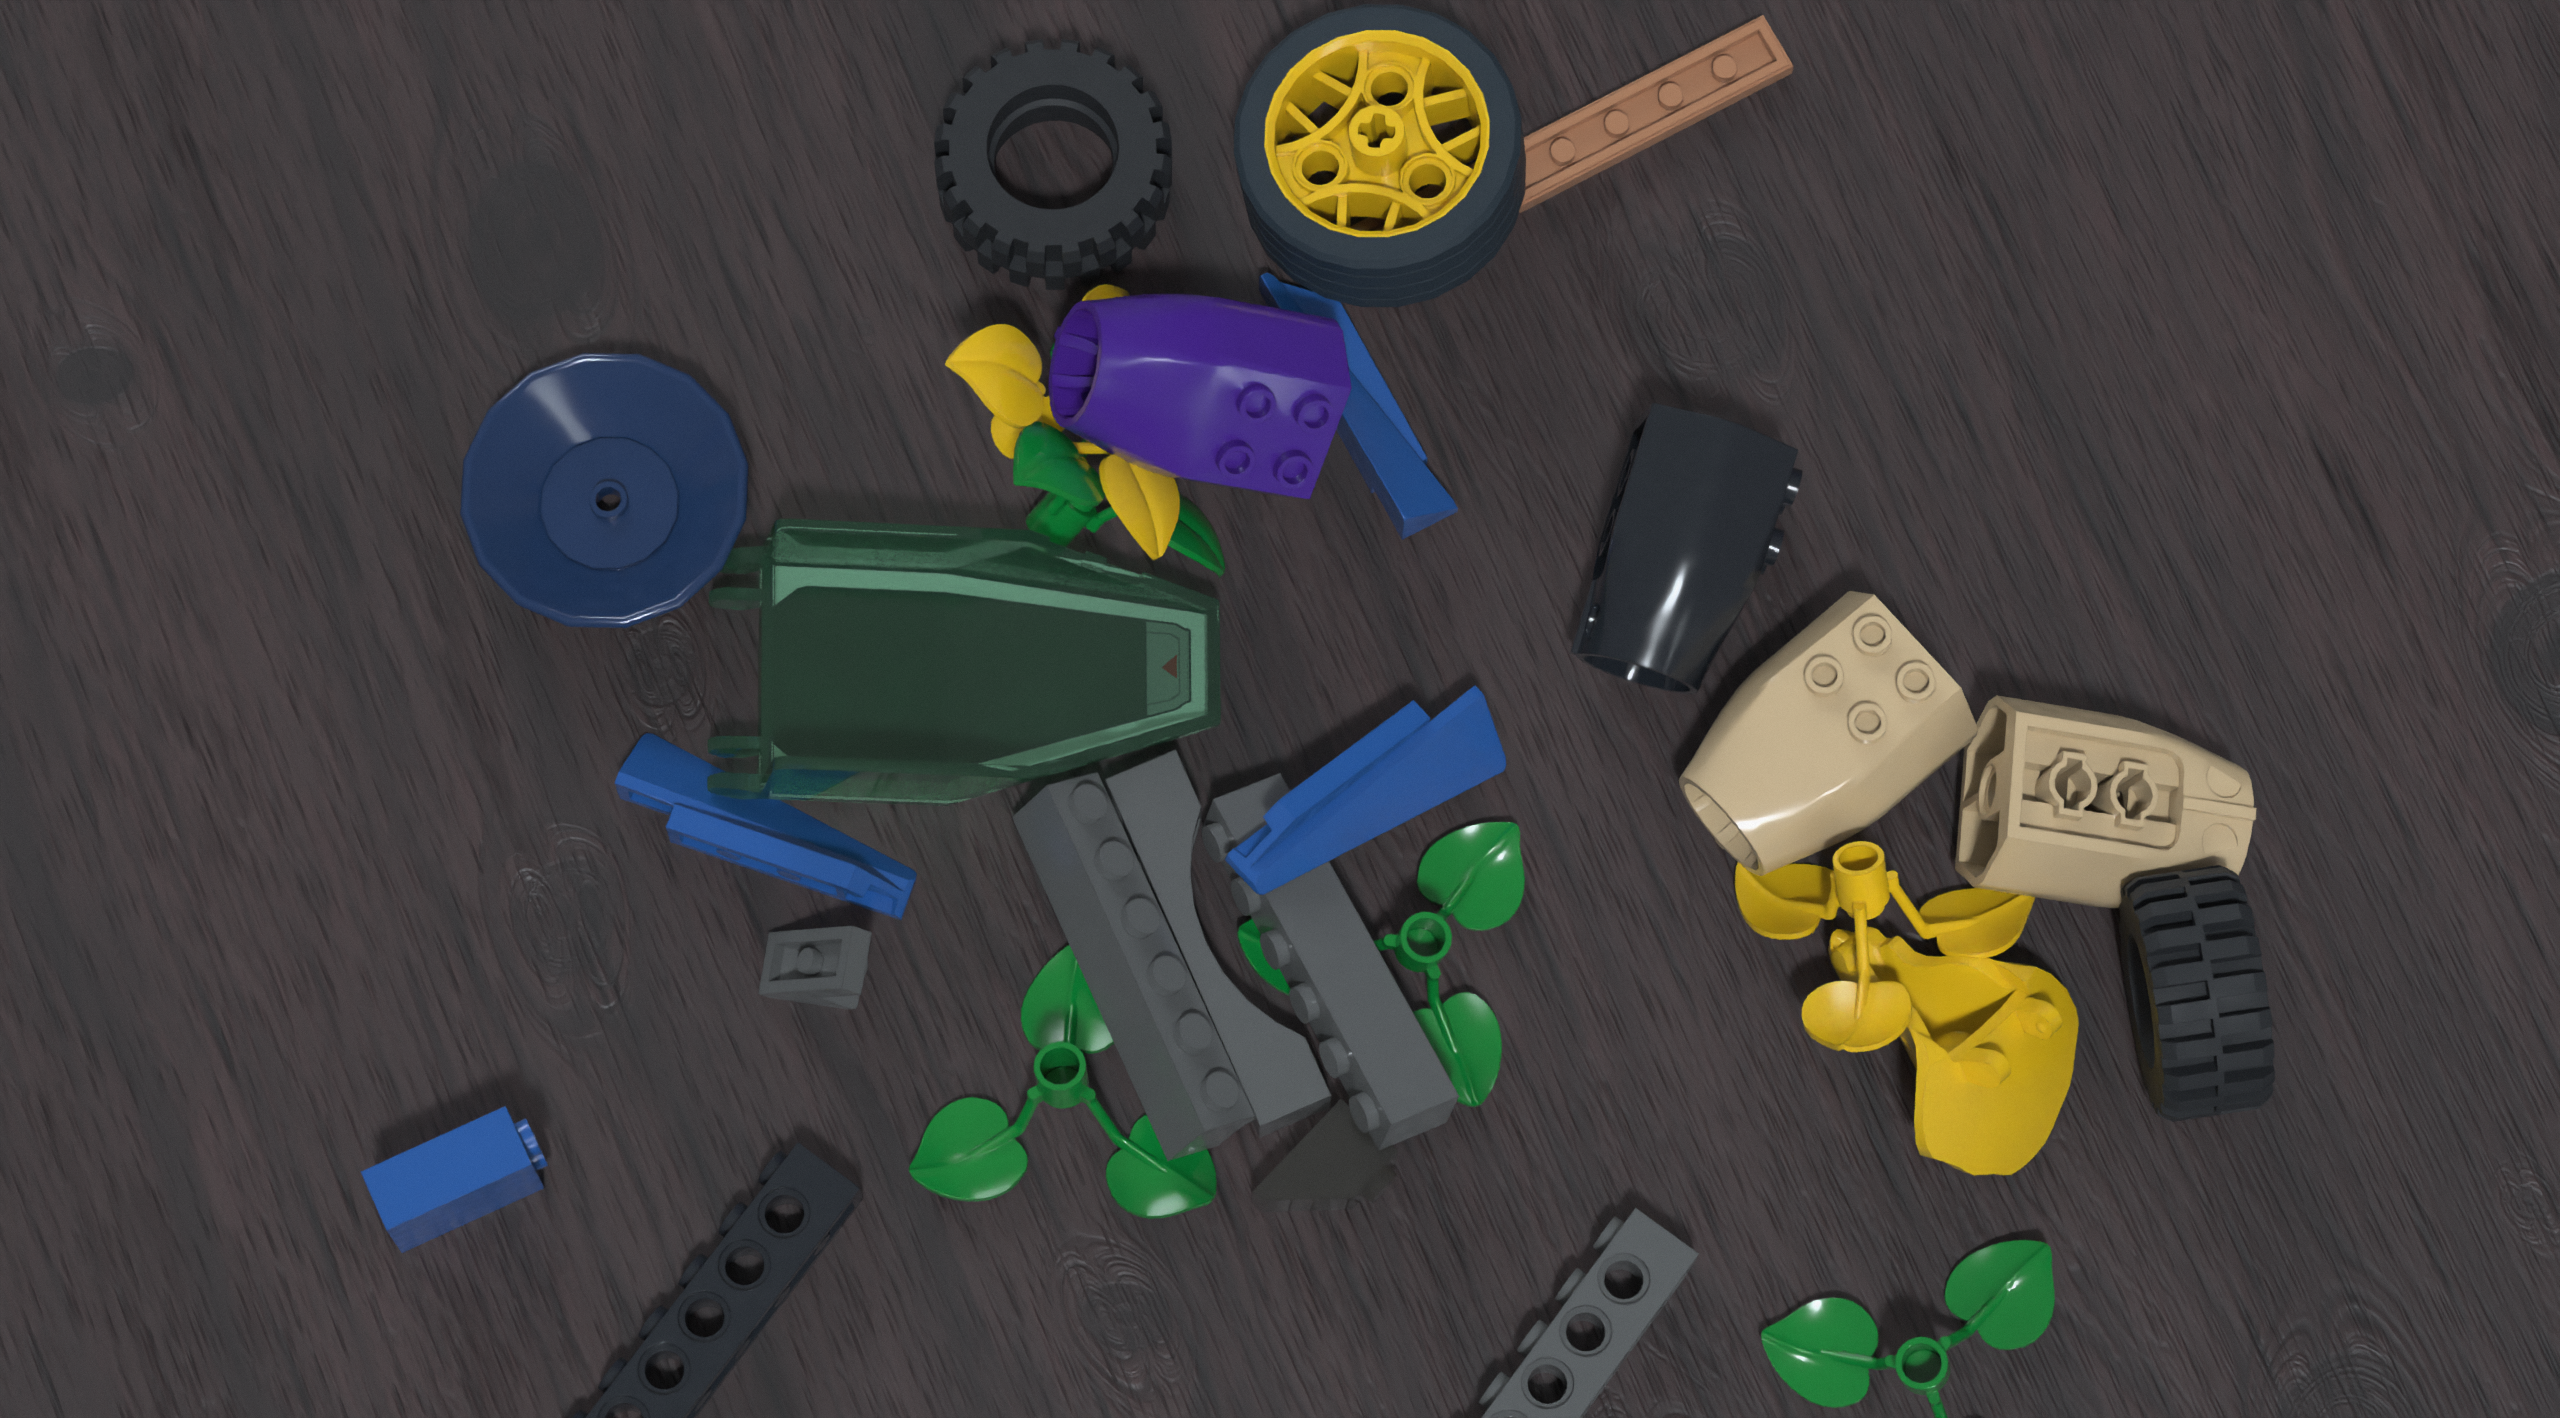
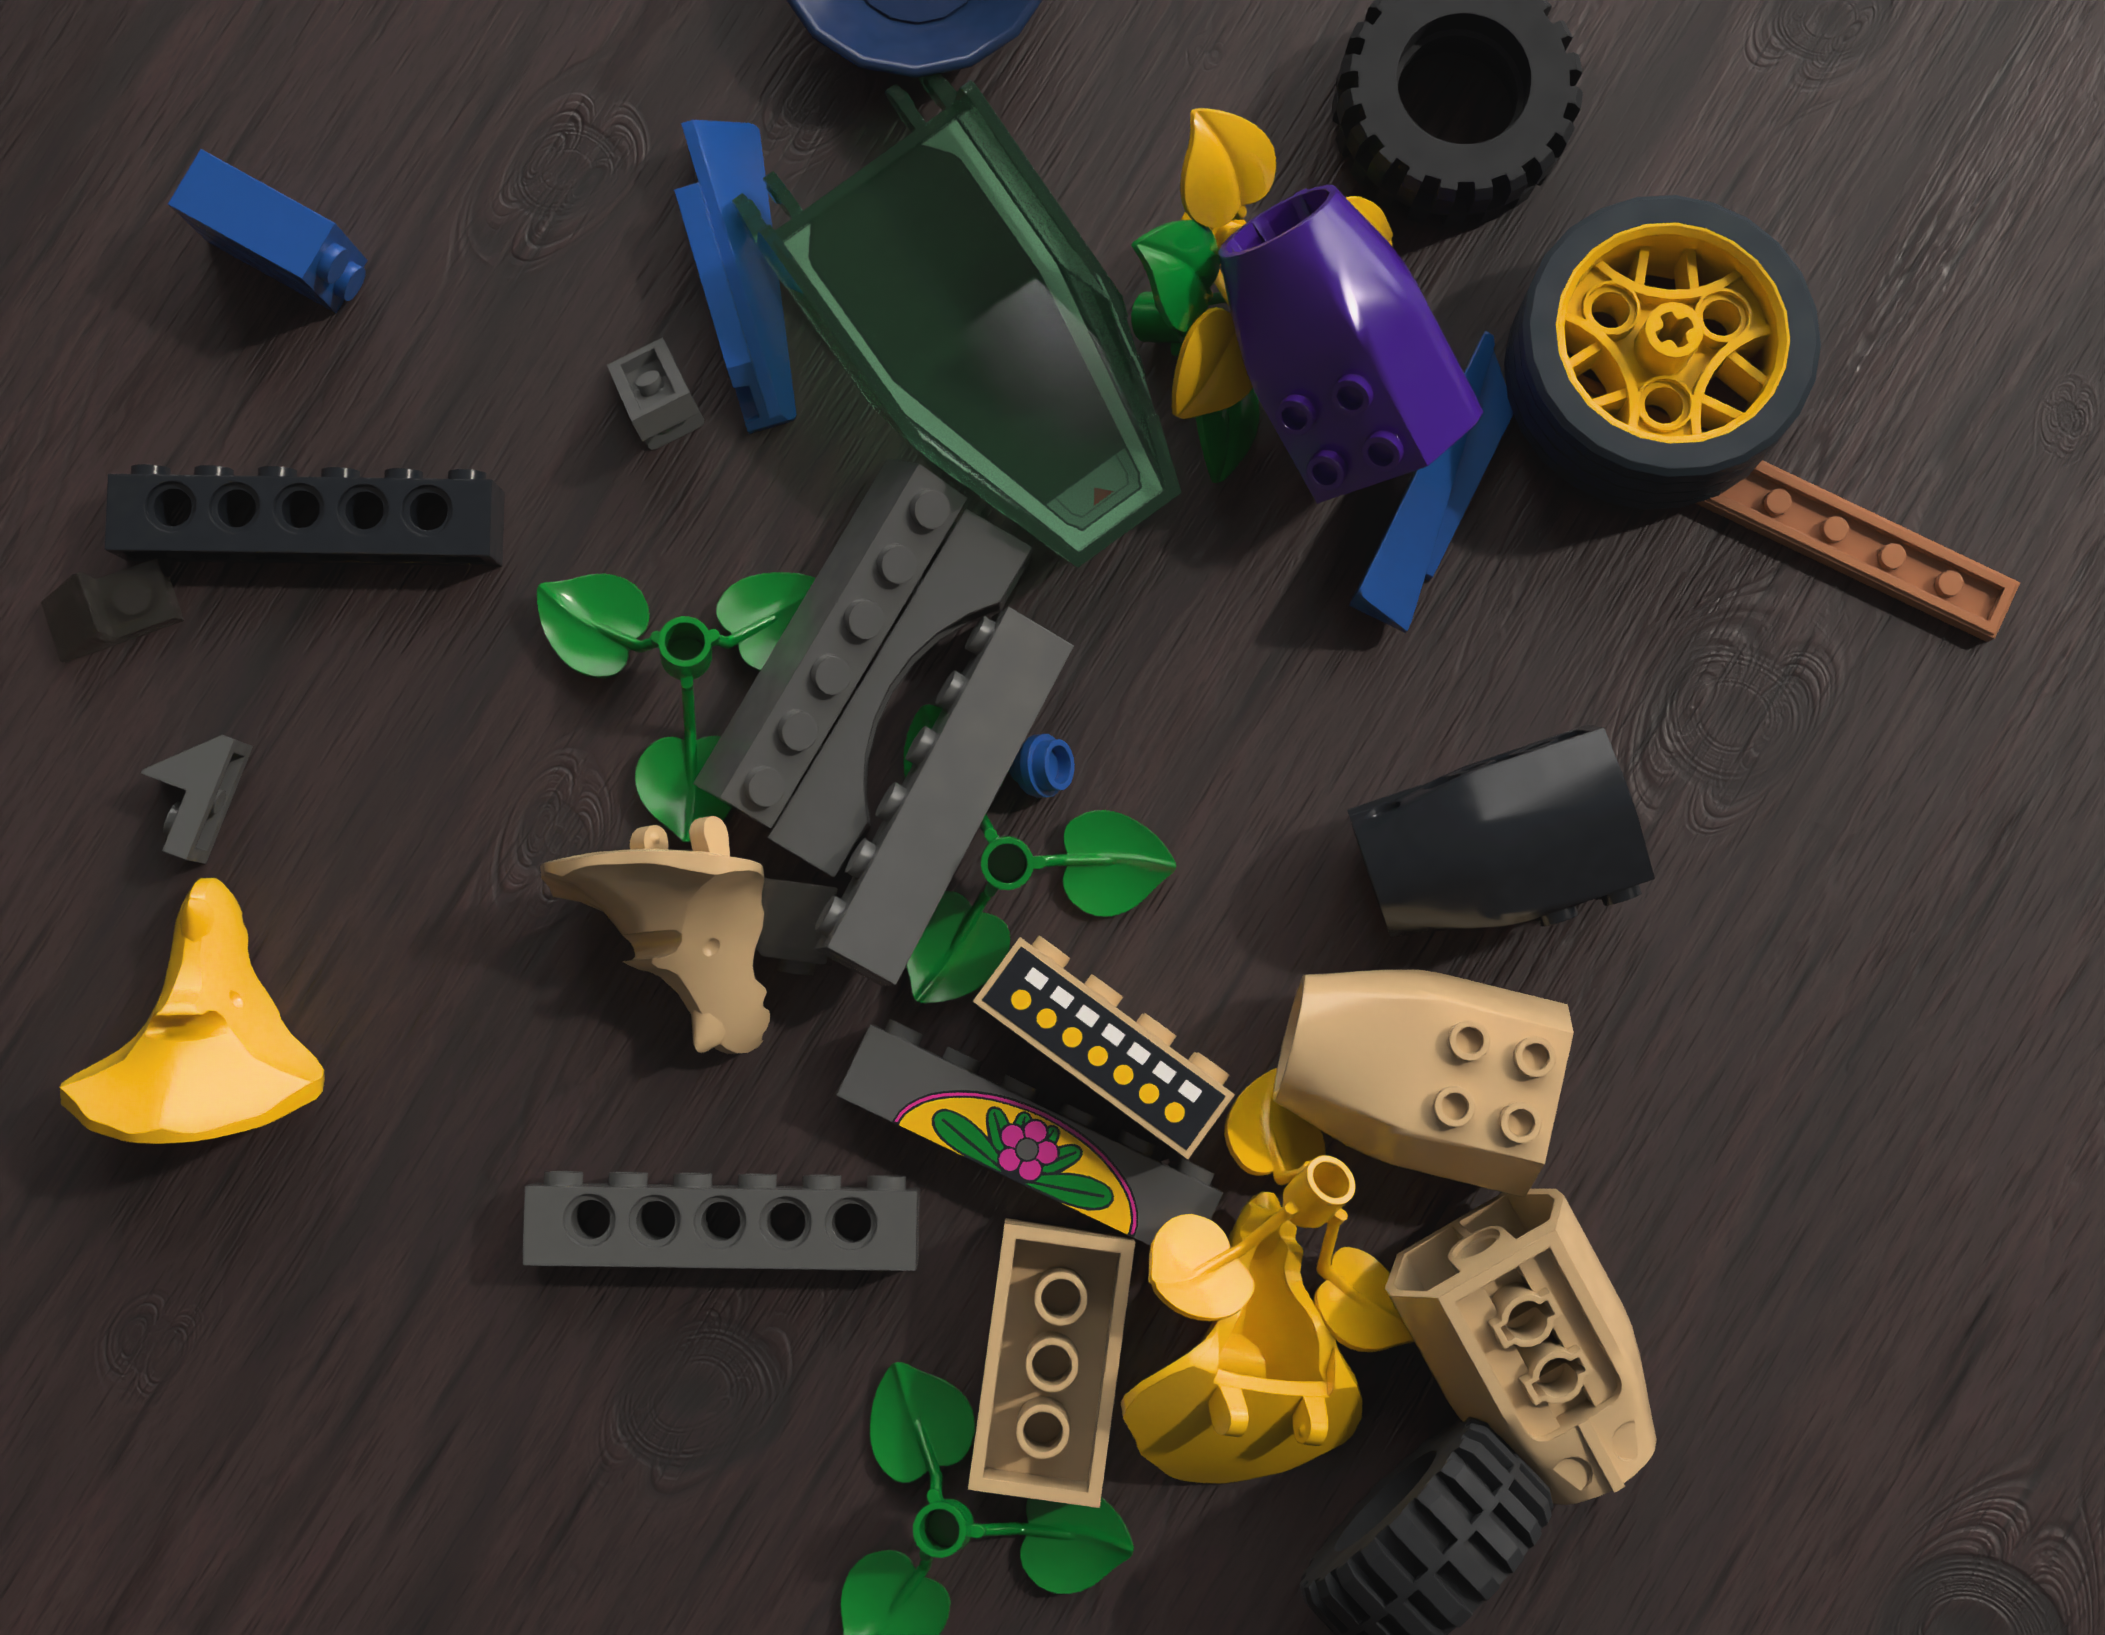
camera: 55 degrees right, 10 degrees up
blue wedge [1224,686,1506,895] -> none
none -> tan animal [540,816,770,1054]
none -> brick [837,1019,1223,1246]
none -> tan brick [968,1218,1135,1508]
none -> brick [973,935,1235,1159]
none -> blue plate [1009,734,1075,798]

